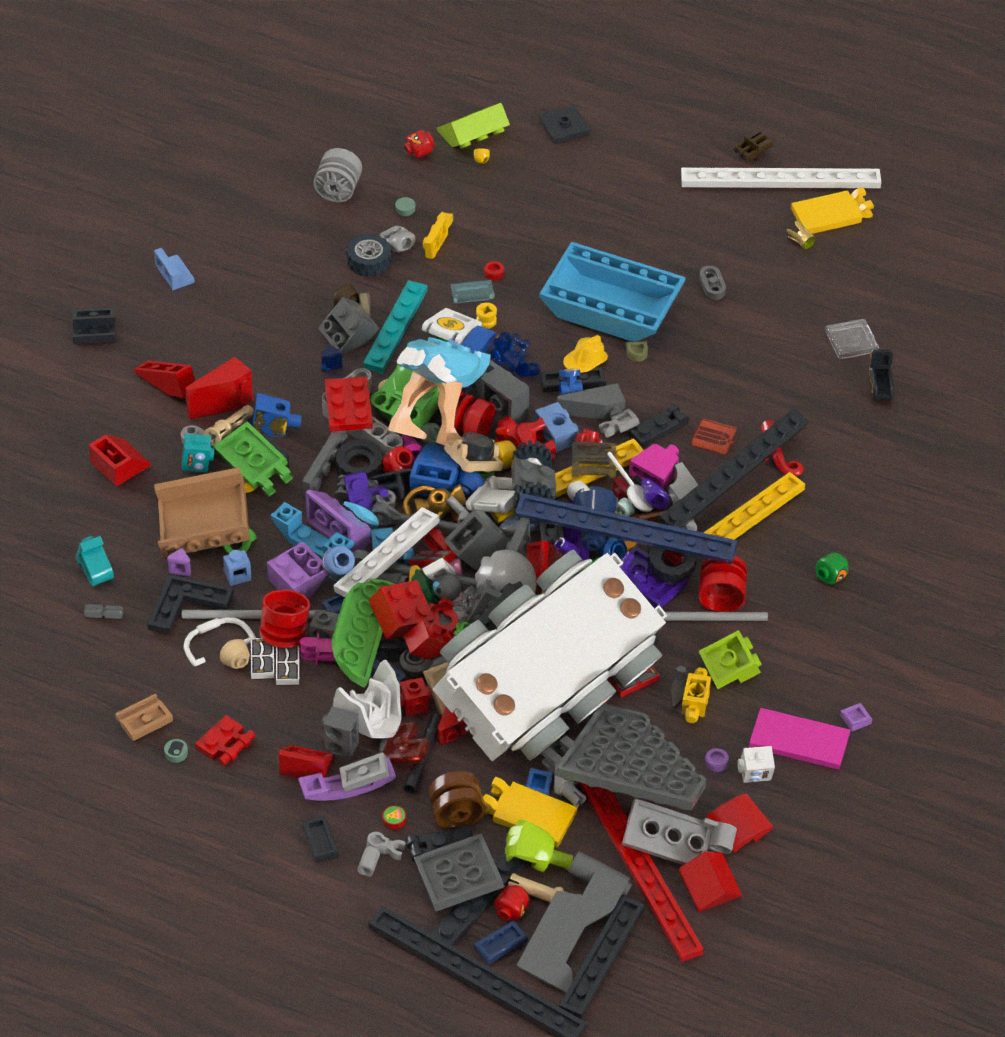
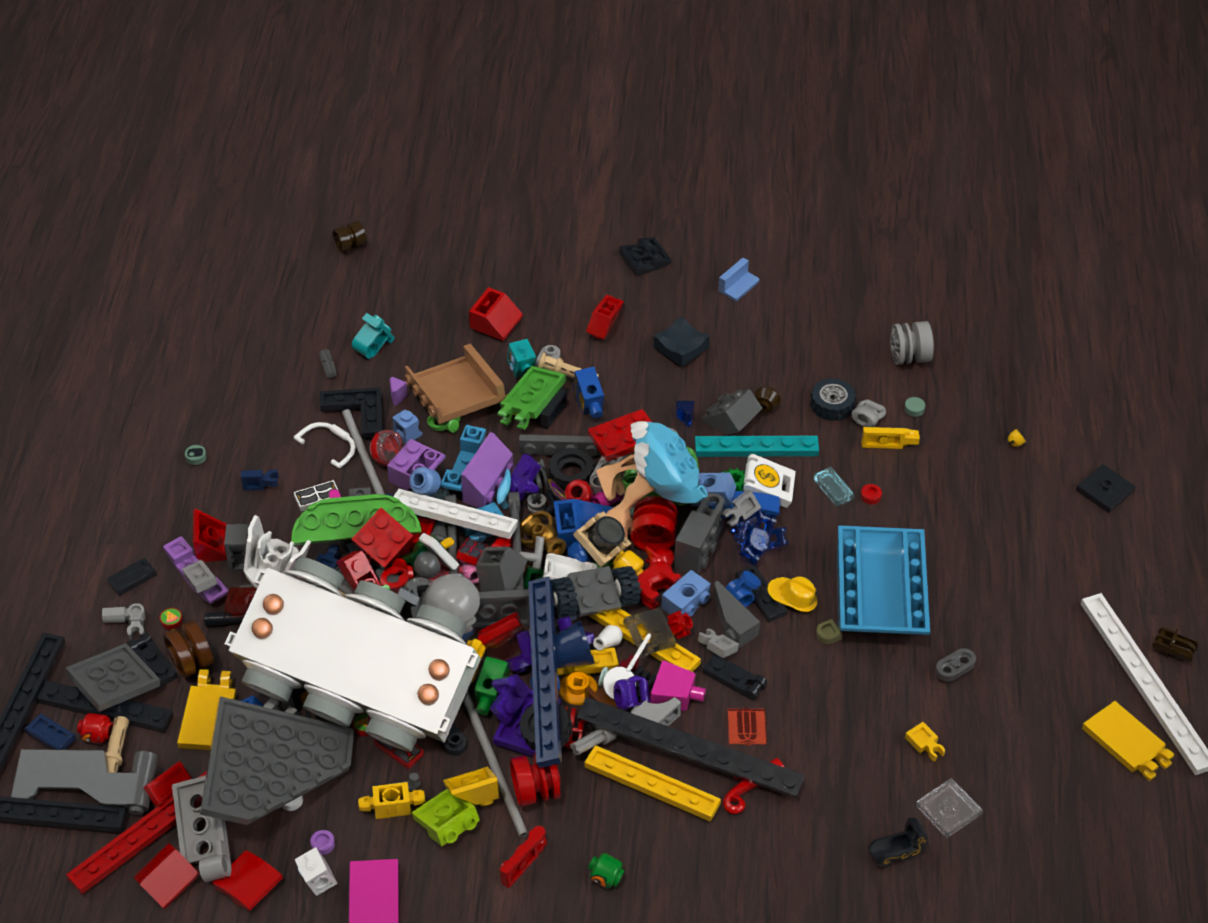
camera: 70 degrees right, 0 degrees up
medium nougat plate [115,693,173,741] -> none
red slope [185,357,253,420] -> none
red plate [195,715,256,766] -> none
tan cone [220,639,250,669] -> none
tile [251,638,274,679] -> none
red wheel [259,590,310,648] -> none
dark tan tile [359,292,370,316] -> none
red head [404,130,435,159] -> none
lime slope [437,103,510,149] -> none
yellow wheel [476,303,497,329] -> none
lime piece [505,819,573,872] -> none
pearl gold piece [787,221,815,249] -> none
none -> red tile [143,761,192,806]
none -> dark blue plate [241,470,279,491]
none -> clear hair [369,430,402,466]
none -> yellow slope [443,767,499,806]
none -> red hinge [499,826,547,888]
none -> black brick [653,317,710,367]
none -> light grey plate [722,489,761,526]
none -> yellow plate [905,722,945,761]

